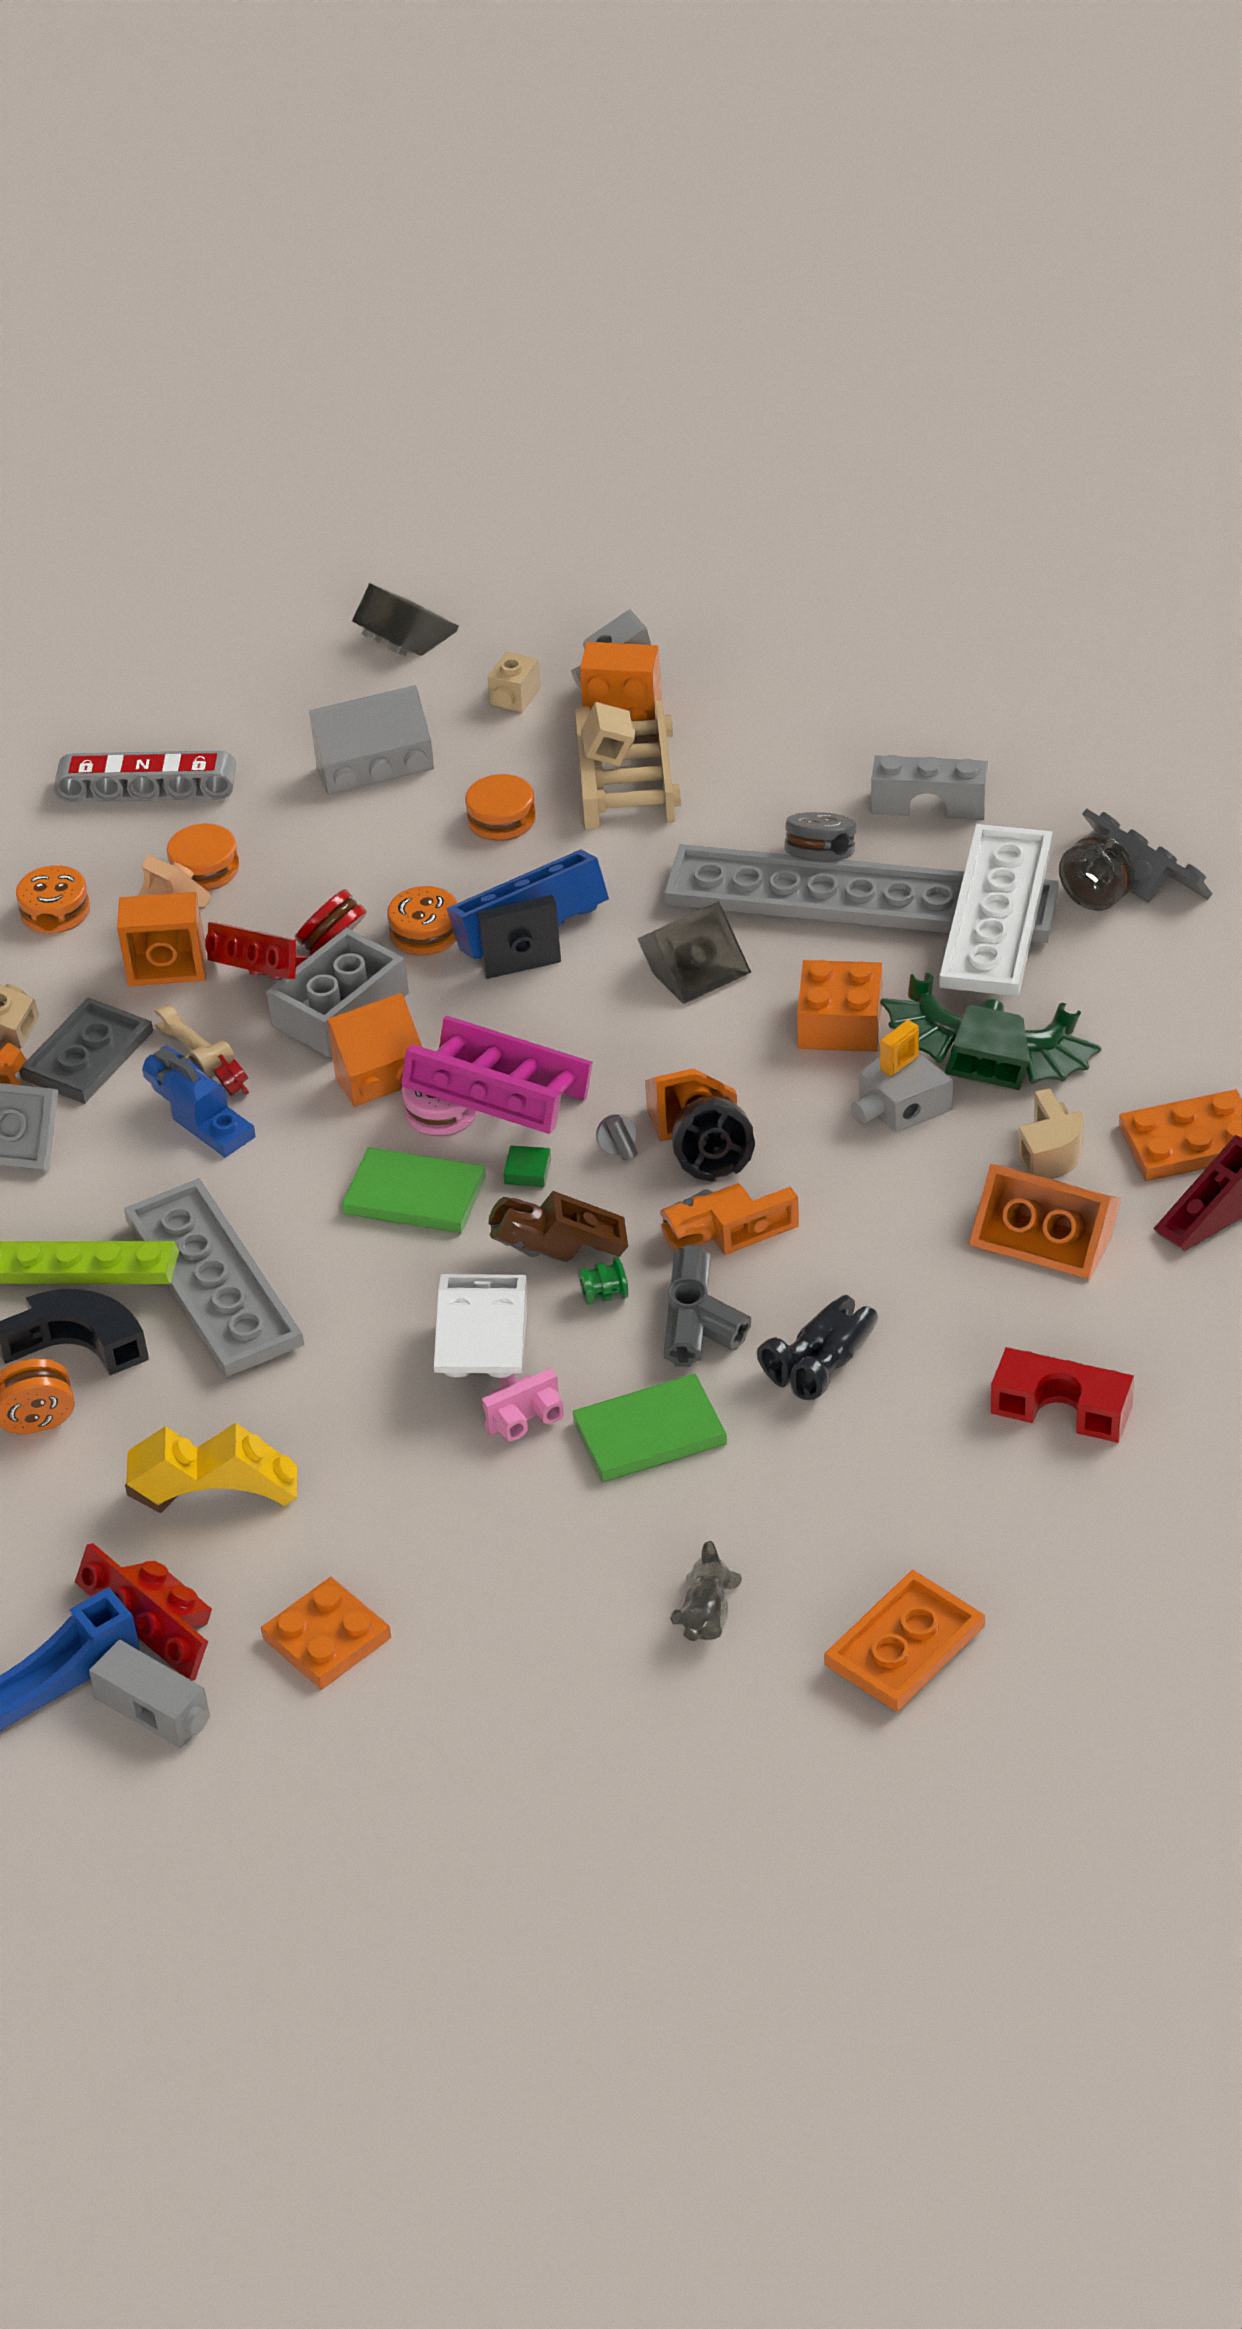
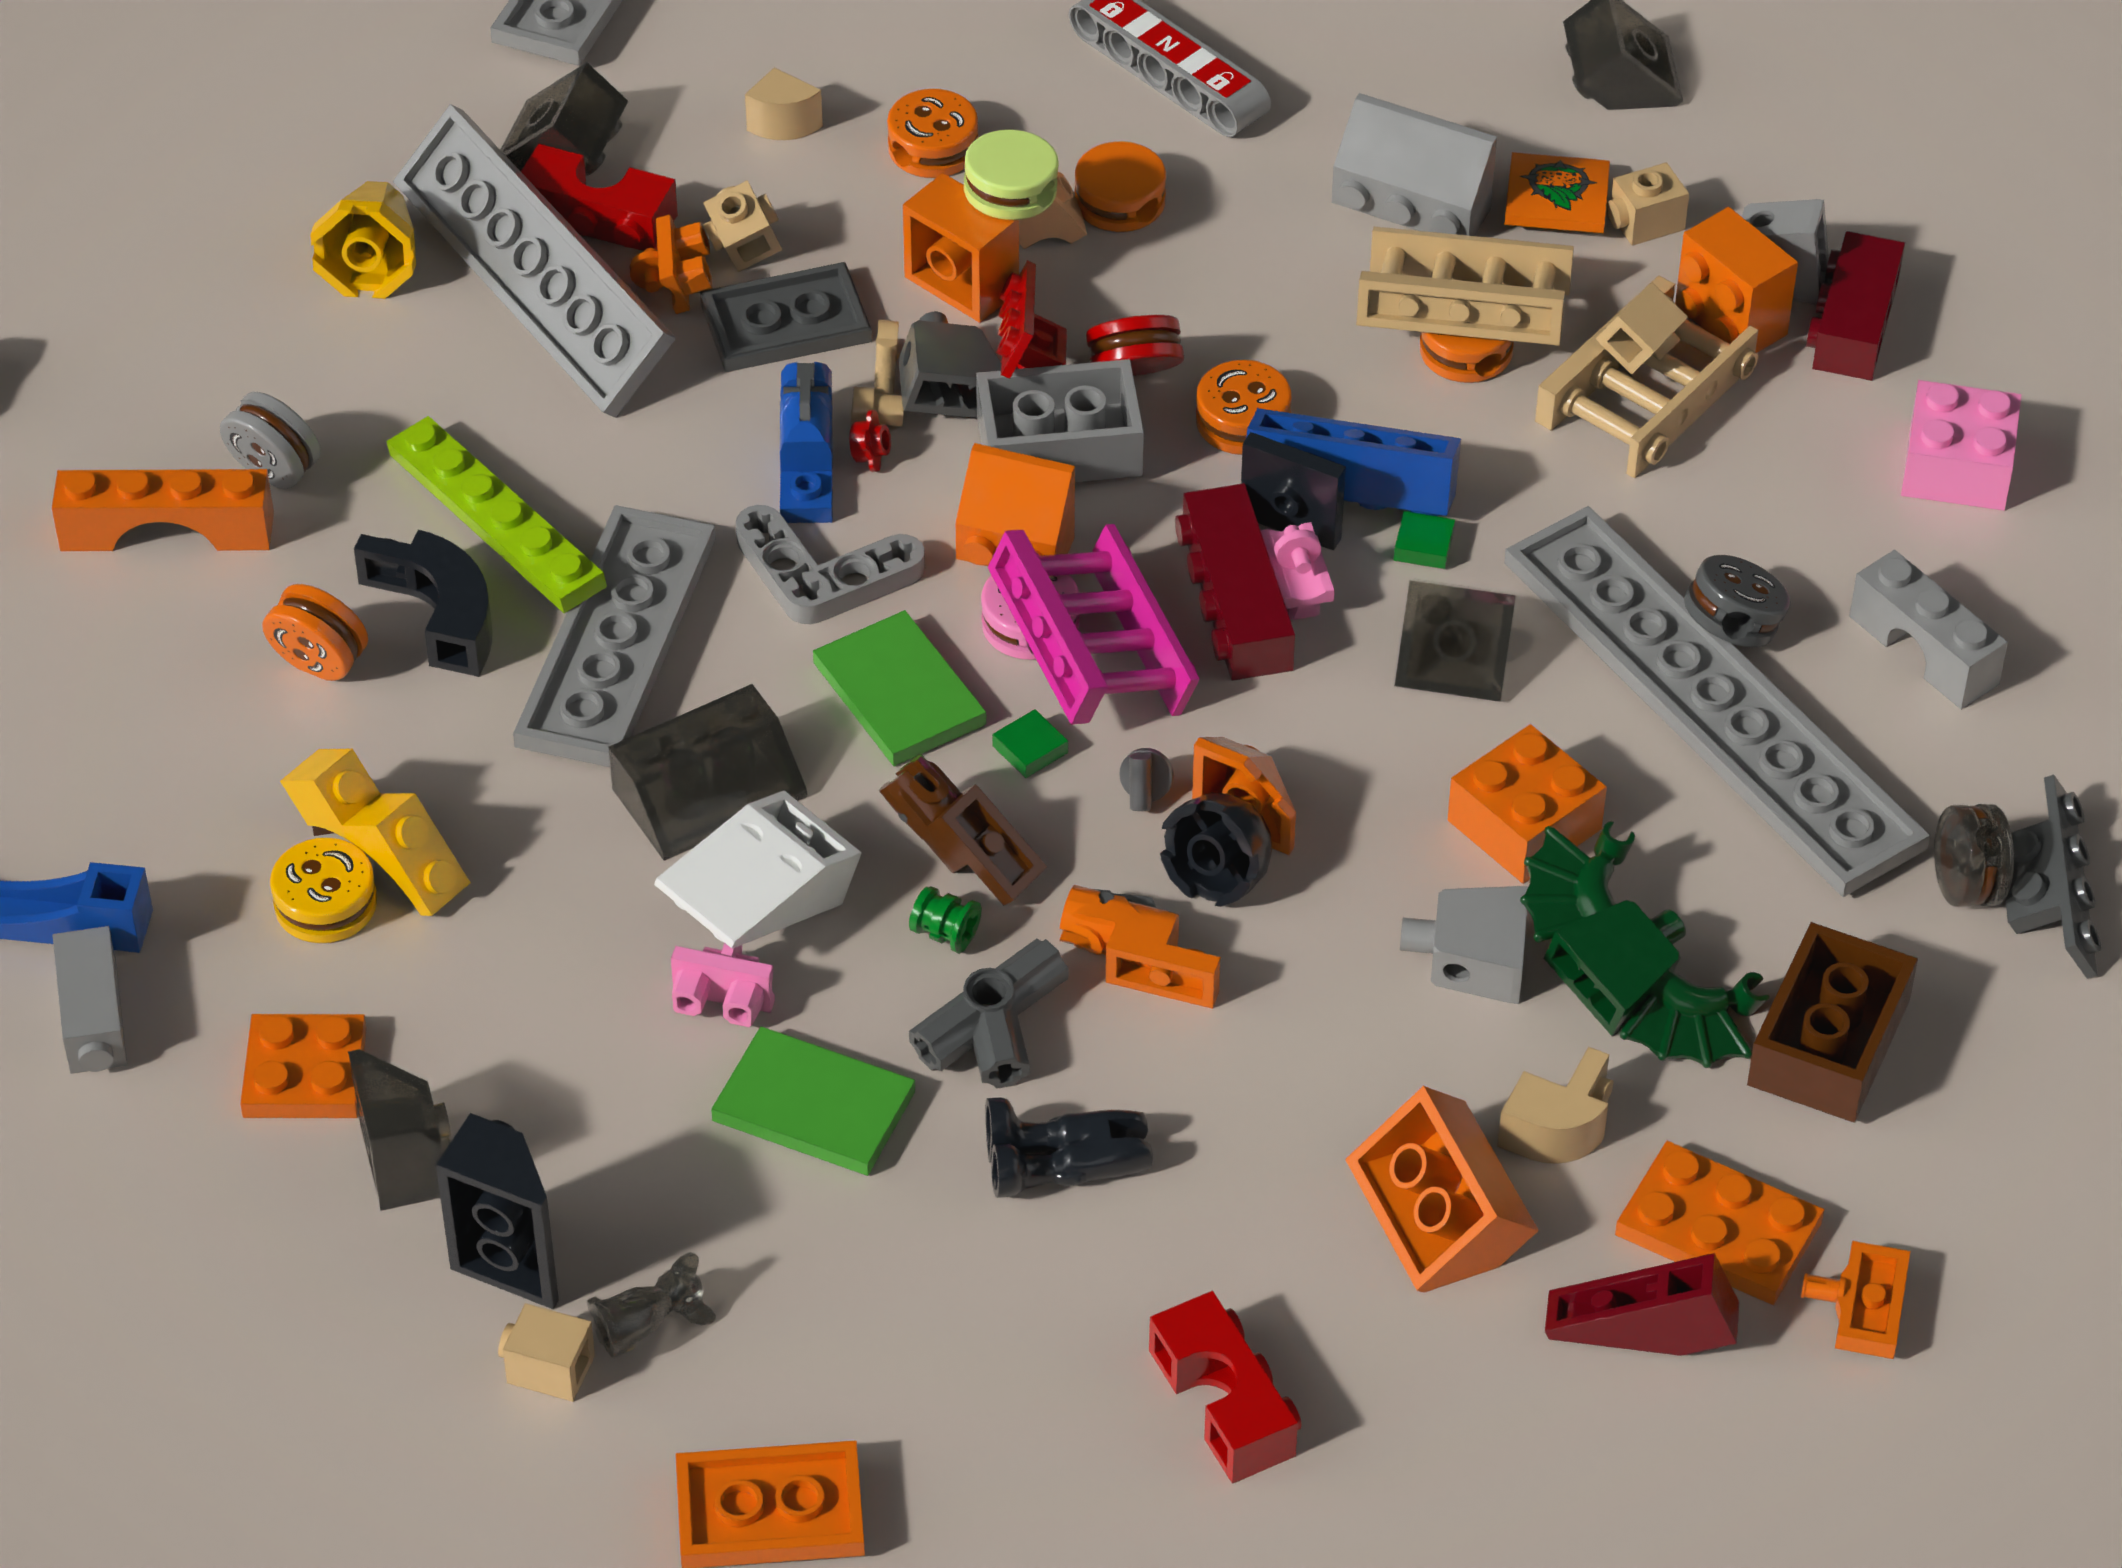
camera: 40 degrees right, 5 degrees up
red bracket [75,1543,212,1681] -> none
light orange tile [880,1020,919,1076] -> none
white plate [939,824,1053,996] -> none
none -> yellow head [270,838,377,943]
none -> clear smoke slope [348,1049,451,1211]
none -> black slope [436,1113,559,1310]
none -> tan brick [498,1303,595,1402]
none -> clear smoke slope [608,684,807,861]
none -> light grey beam [736,505,925,624]
none -> dark grey torso [899,311,1001,418]
none -> yellowish green head [963,129,1059,220]
none -> dark red brick [1175,483,1295,681]
none -> bright pink hips [1260,522,1335,620]
none -> tan fence [1356,226,1574,346]
none -> green tile [1394,511,1455,569]
none -> orange slope [1504,152,1610,234]
none -> reddish brown brick [1747,922,1918,1123]
none -> dark red brick [1806,231,1905,381]
none -> bright pink brick [1901,380,2022,511]

